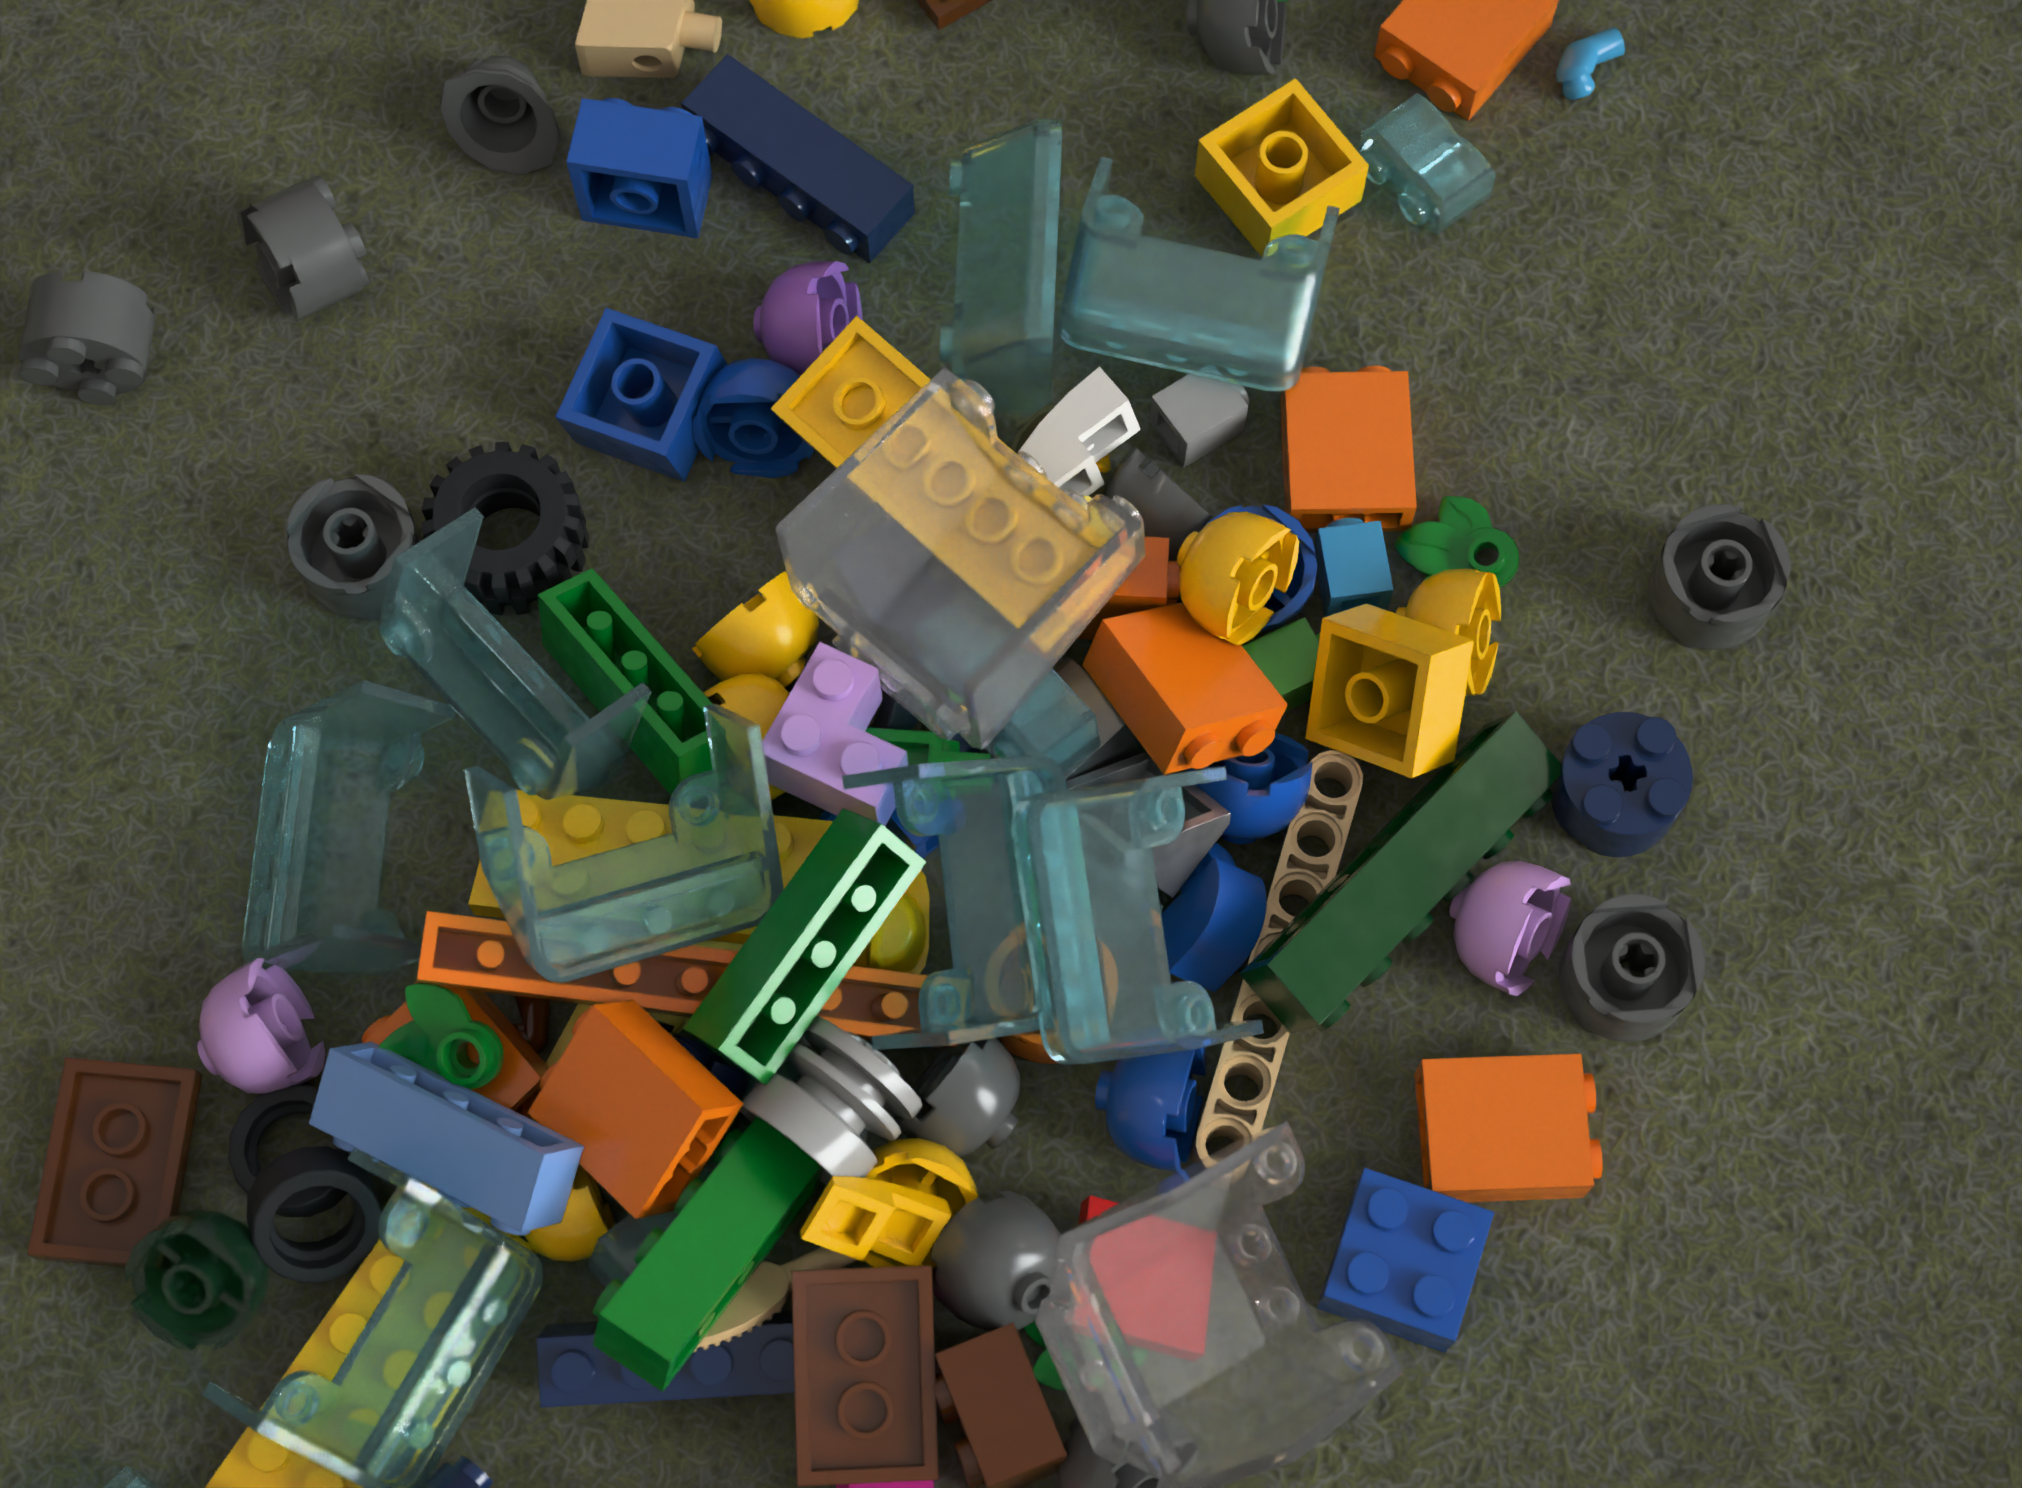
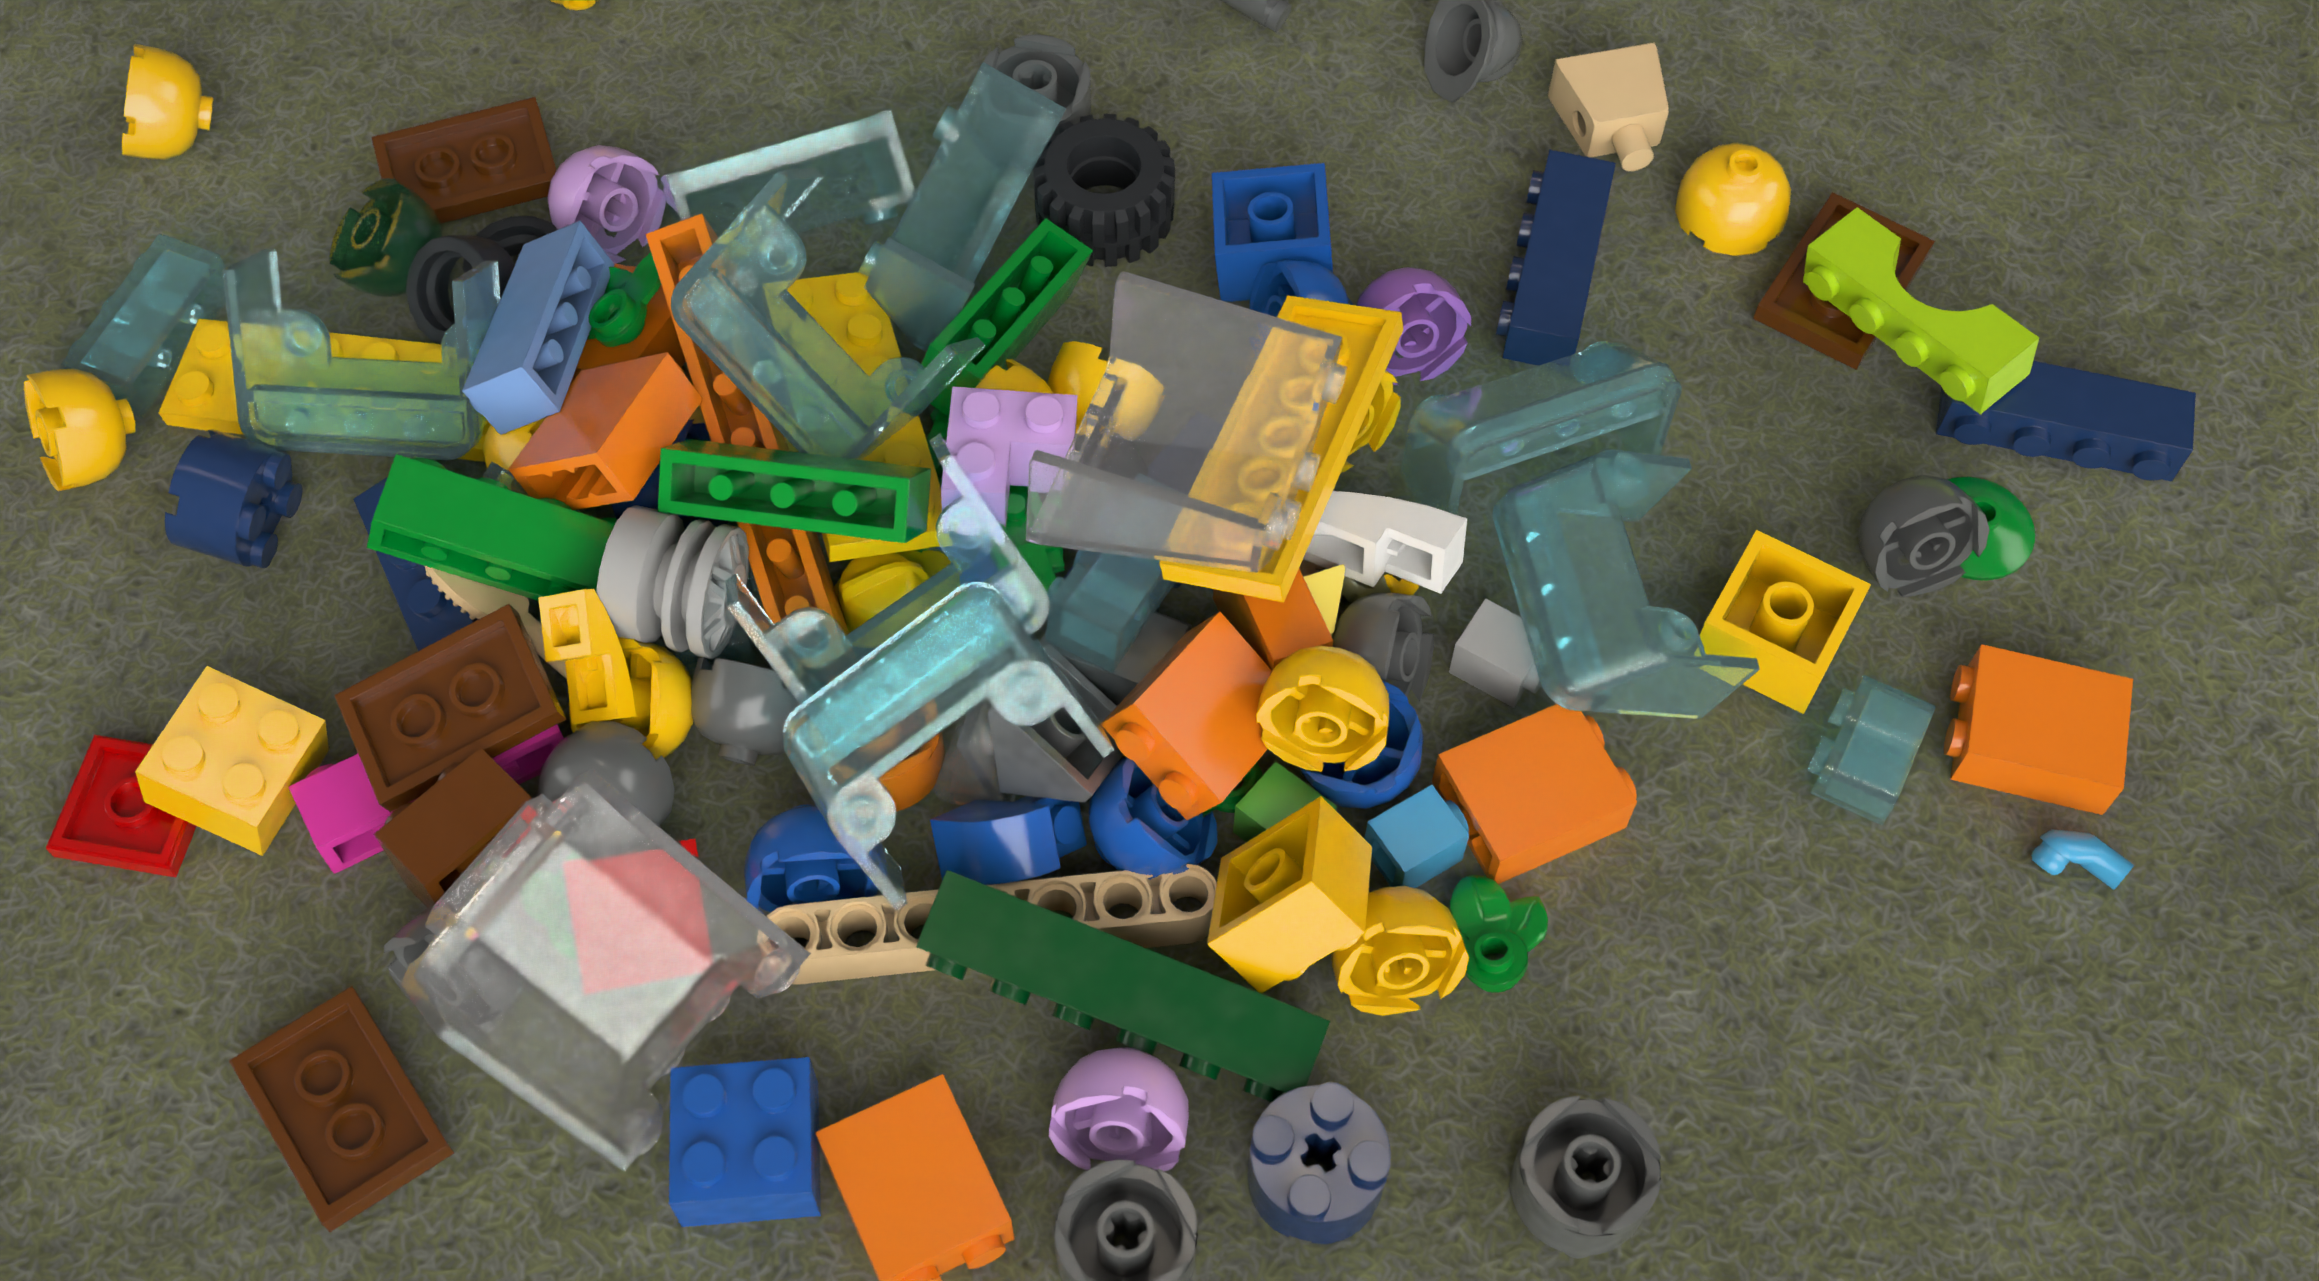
camera: 65 degrees right, 10 degrees down
blue brick [566,98,713,238] -> none

